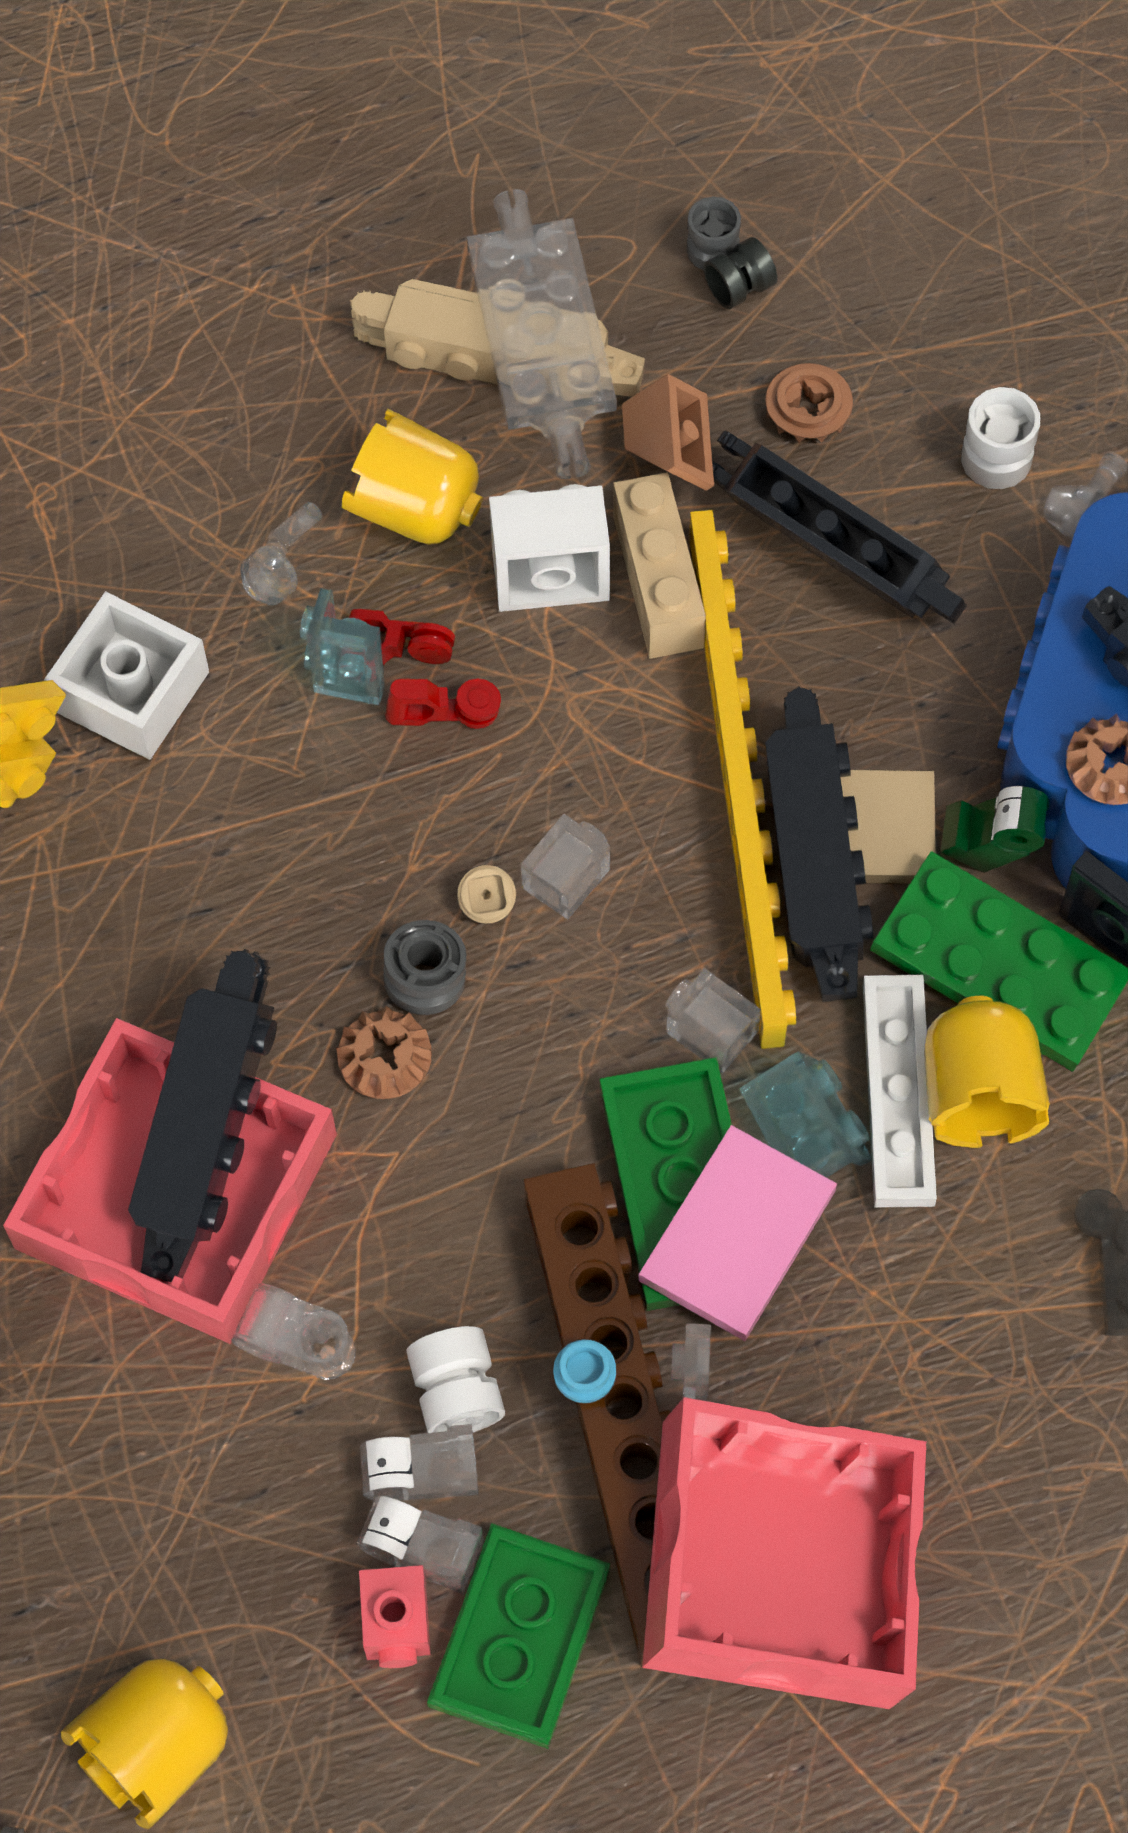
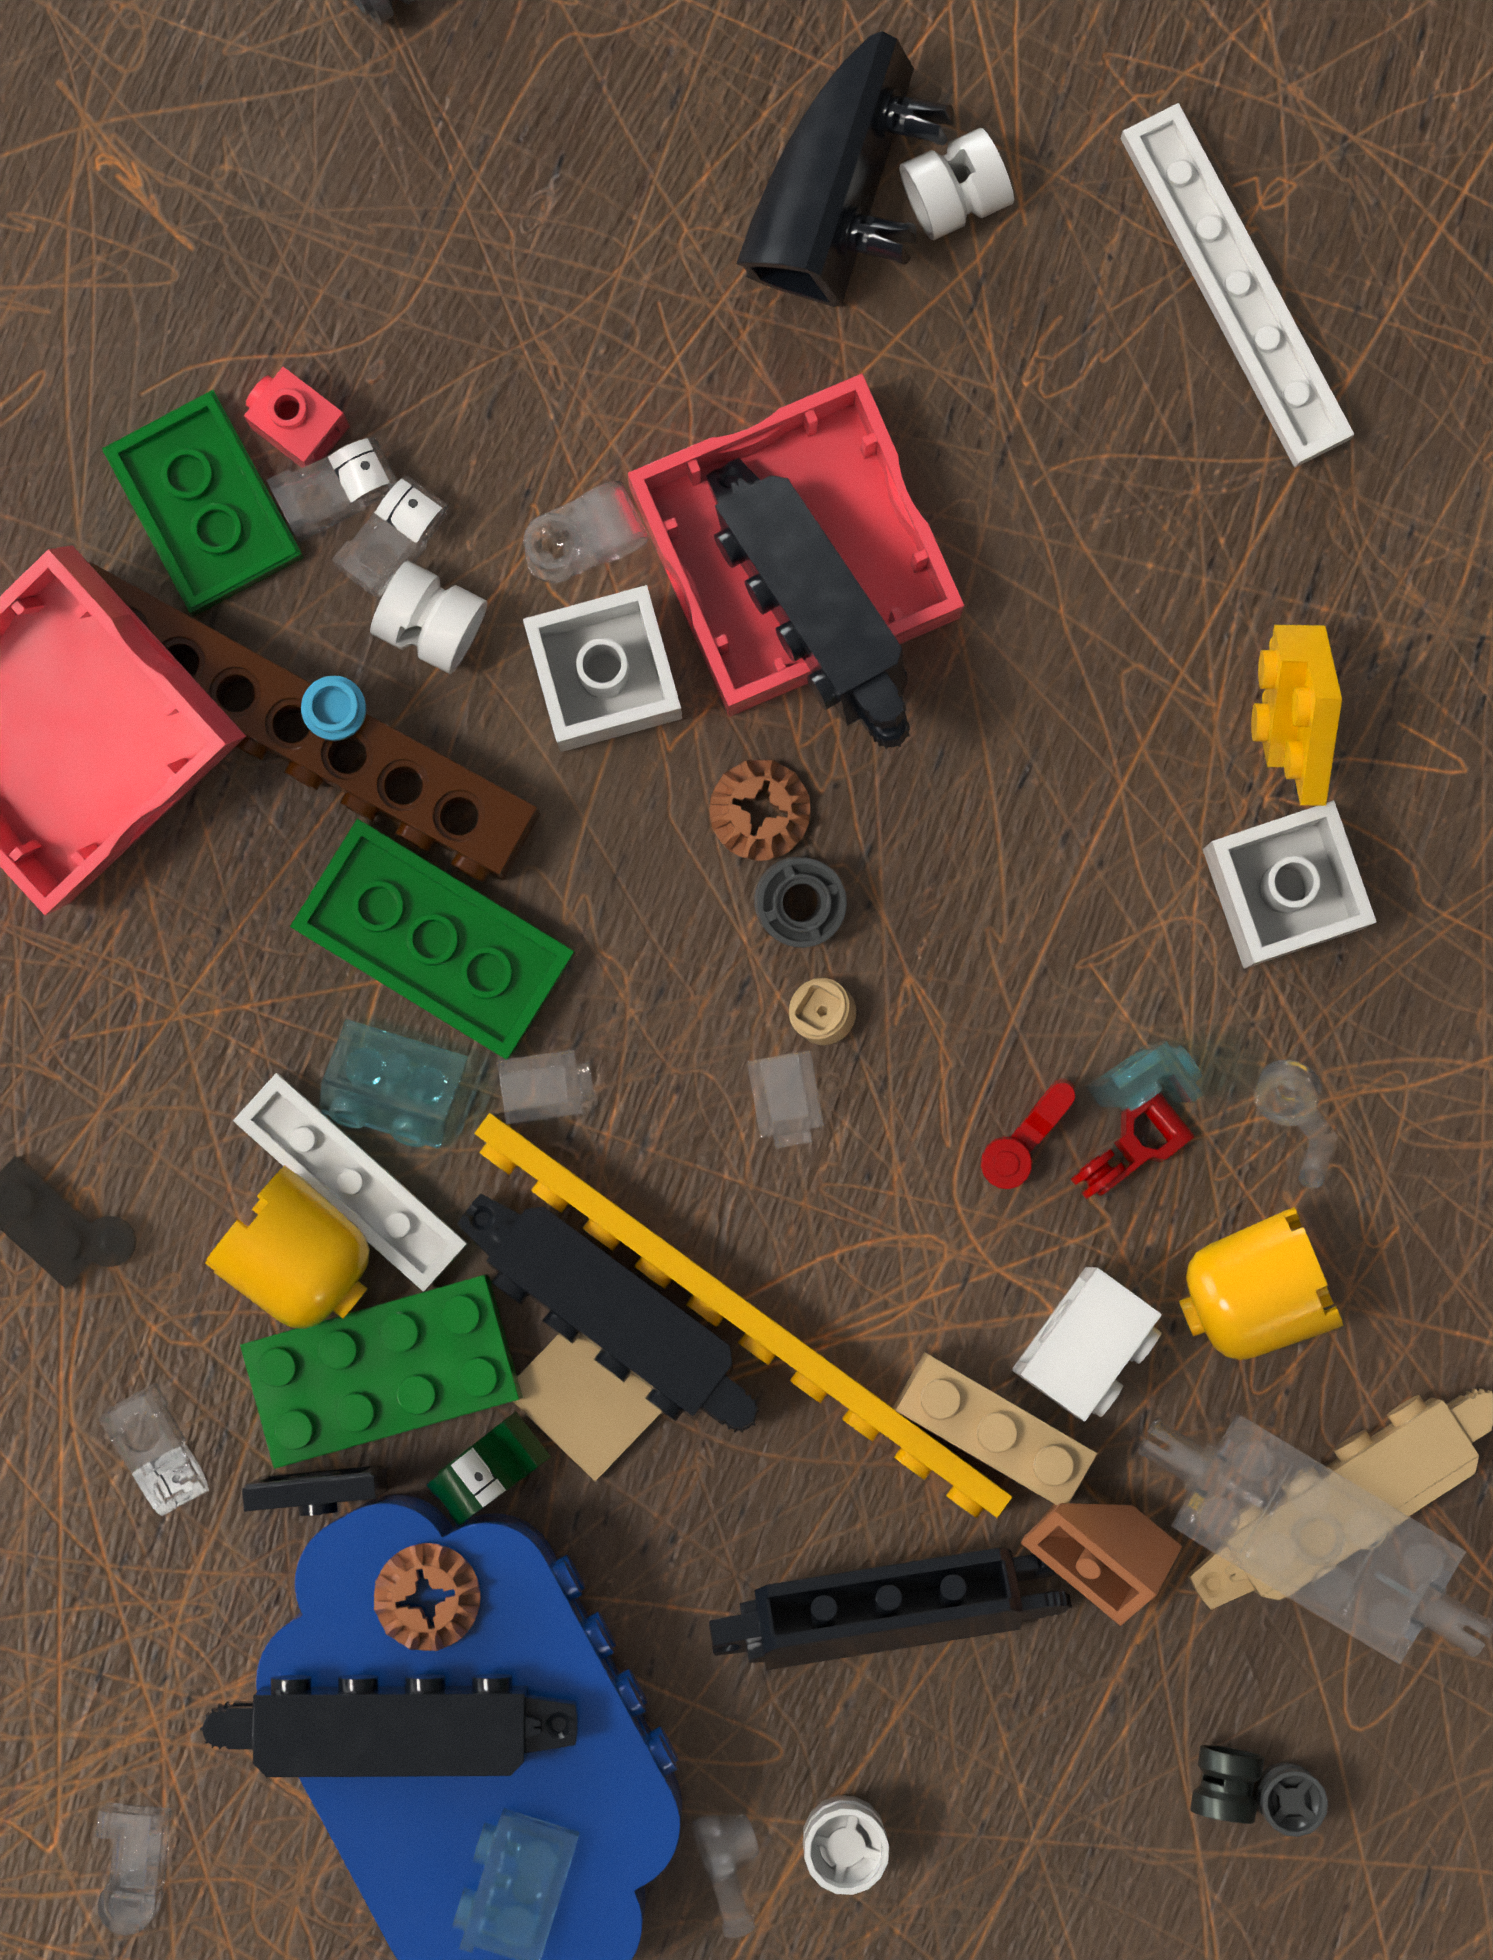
camera: 130 degrees right, 20 degrees up
yellow cylinder [61,1659,228,1829] -> none
bright pink tile [639,1125,837,1341] -> none
clear plate [671,1323,711,1401] -> none
nougat gear [766,363,853,443] -> none
none -> white brick [523,585,682,752]

